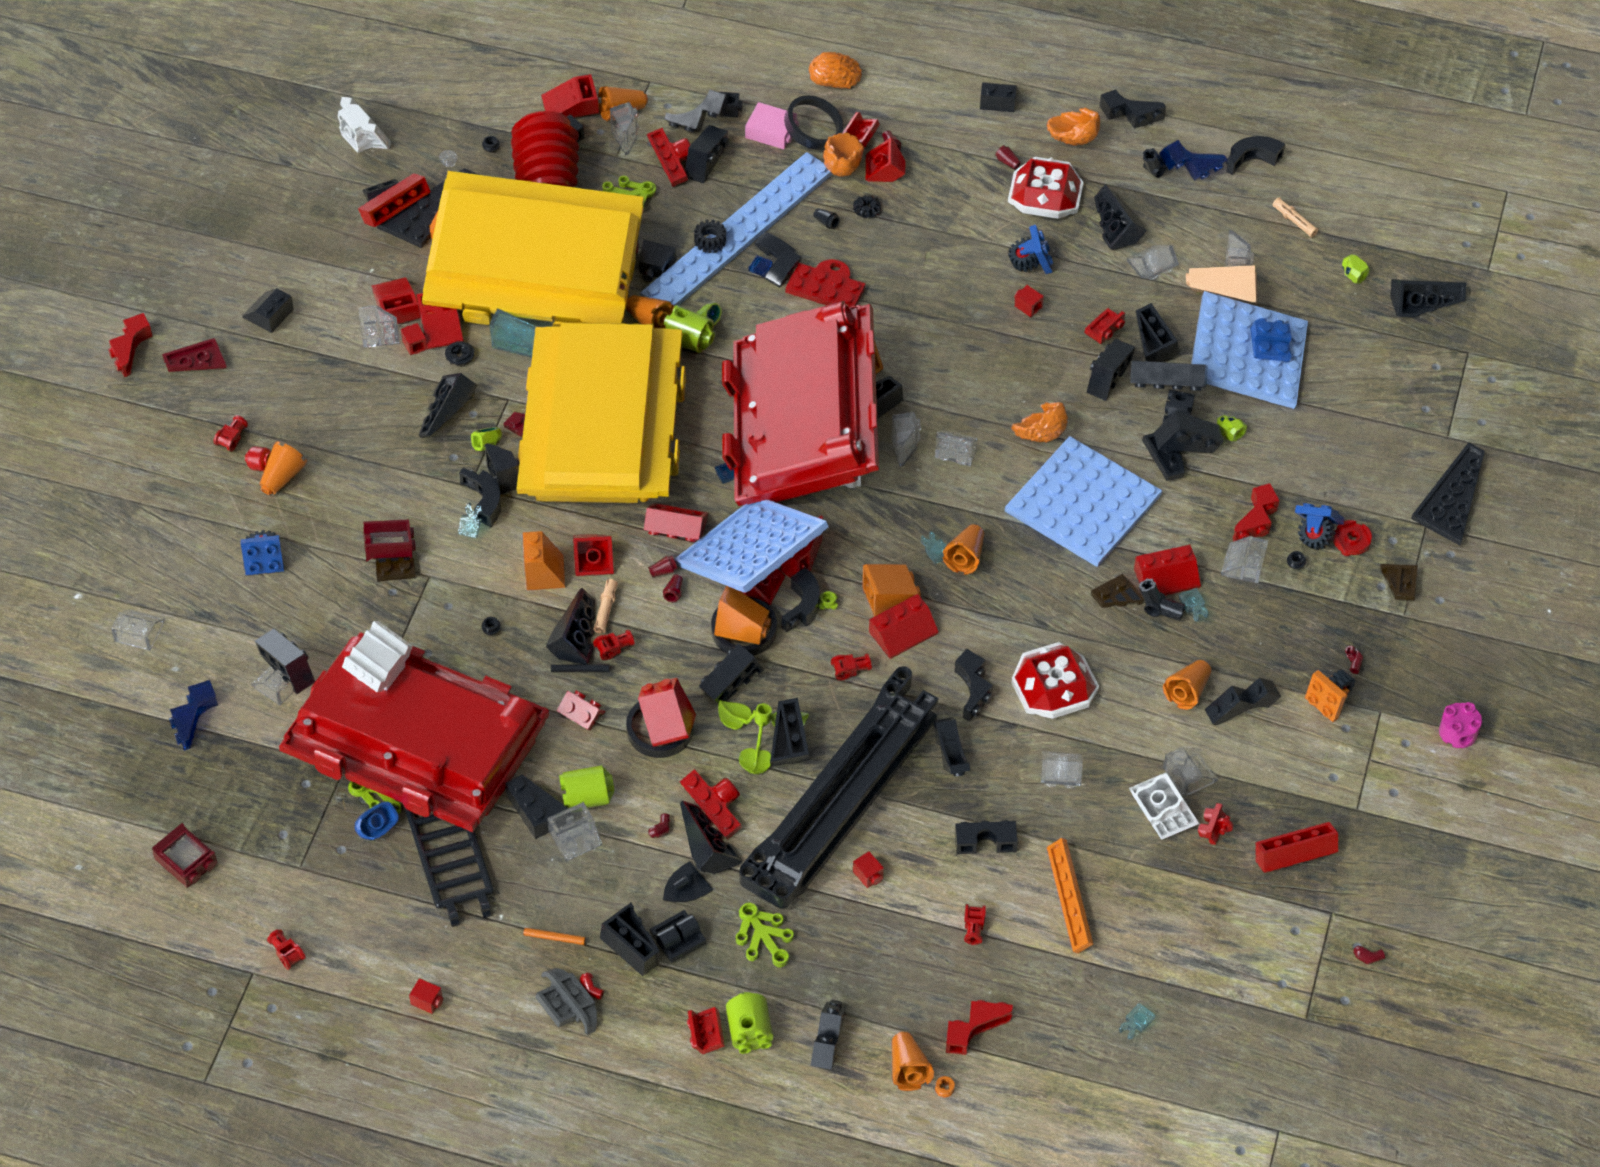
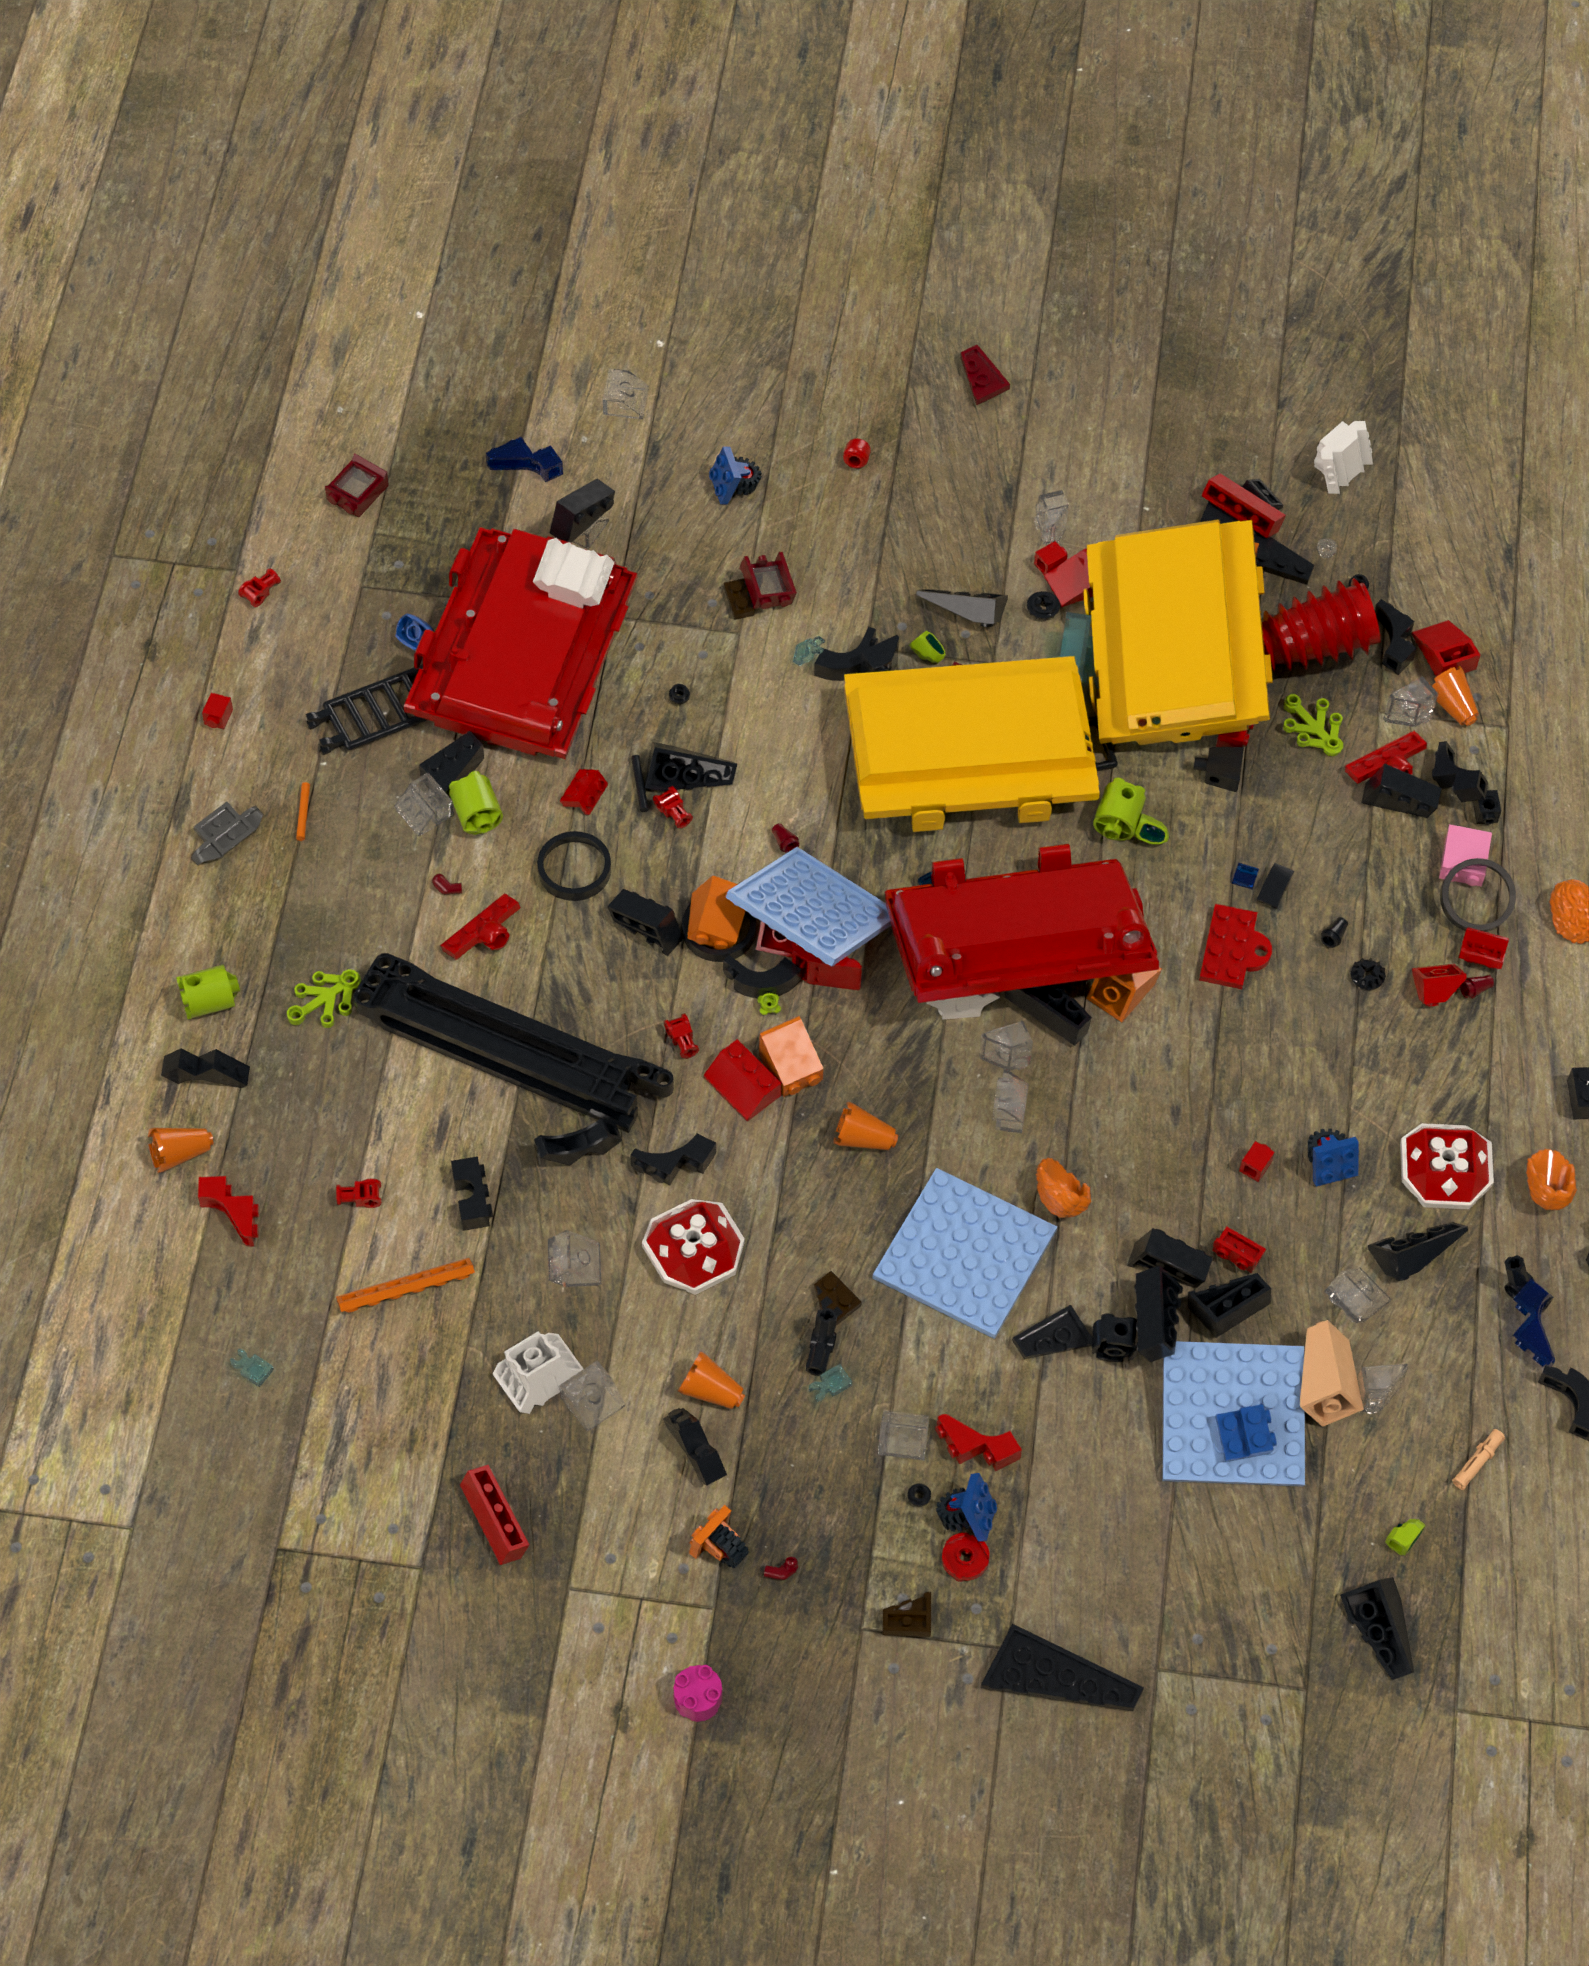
camera: 80 degrees right, 5 degrees up
red arch [108,313,153,377] -> none
red connector [213,415,248,452] -> none
black slope [242,288,294,333] -> none
orange cone [259,441,307,495] -> none
red slope [371,277,420,327] -> none
orange slope [523,531,565,590] -> none
red slope [573,534,614,576] -> none
red arm [579,972,604,1000] -> none
light nougat pin [593,579,618,634] -> none
black wedge [600,902,660,976] -> none
orange cone [626,295,675,329] -> none
slope [638,678,696,747] -> none
light blue plate [640,152,832,306] -> none
slope [643,503,709,542] -> none
black plate [650,910,706,963] -> none
dark red cone [663,574,683,603] -> none
black shield [663,861,713,902] -> none
black wedge [680,800,743,874] -> none
red bracket [687,1007,725,1055] -> none
black tyre [694,220,726,253] -> none
lime plant [718,700,809,774] -> none
black slope [765,248,801,288] -> none
black wedge [770,697,809,767] -> none
orange hair [823,132,864,177] -> none
red brick [853,851,884,888] -> none
clear light blue plate [921,531,946,564] -> none
orange bush [935,1076,955,1098] -> none
dark red cone [995,145,1021,170] -> none
red slope [1134,544,1201,595] -> none
black wedge [1154,411,1224,453] -> none
red hips [1198,803,1234,845] -> none
lime rock [1217,415,1247,441] -> none
dark red arm [1353,946,1385,964] -> none

